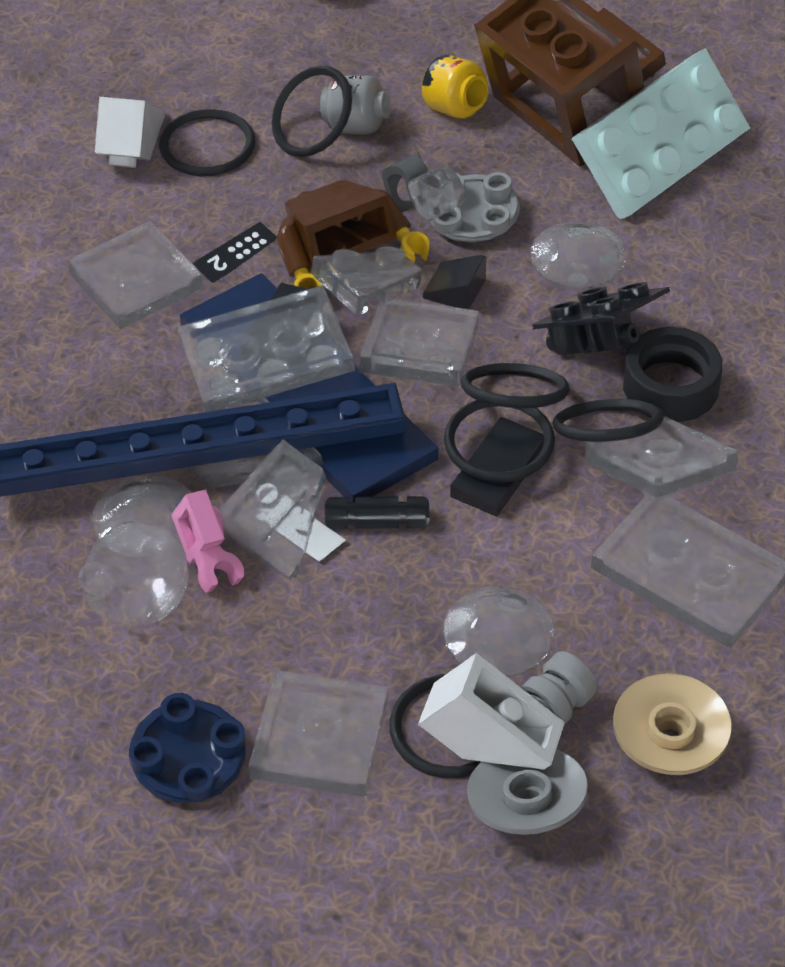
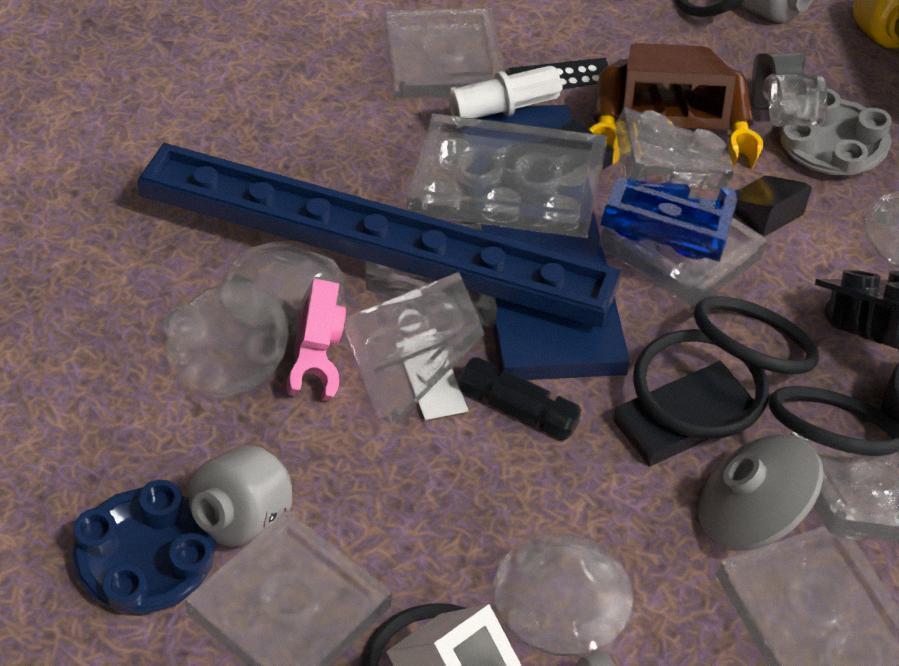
camera: 25 degrees right, 0 degrees up
none -> light grey head [188,445,293,547]
none -> white axle [448,66,562,124]
none -> clear blue wing [600,178,740,262]
none -> light grey dish [698,434,824,551]

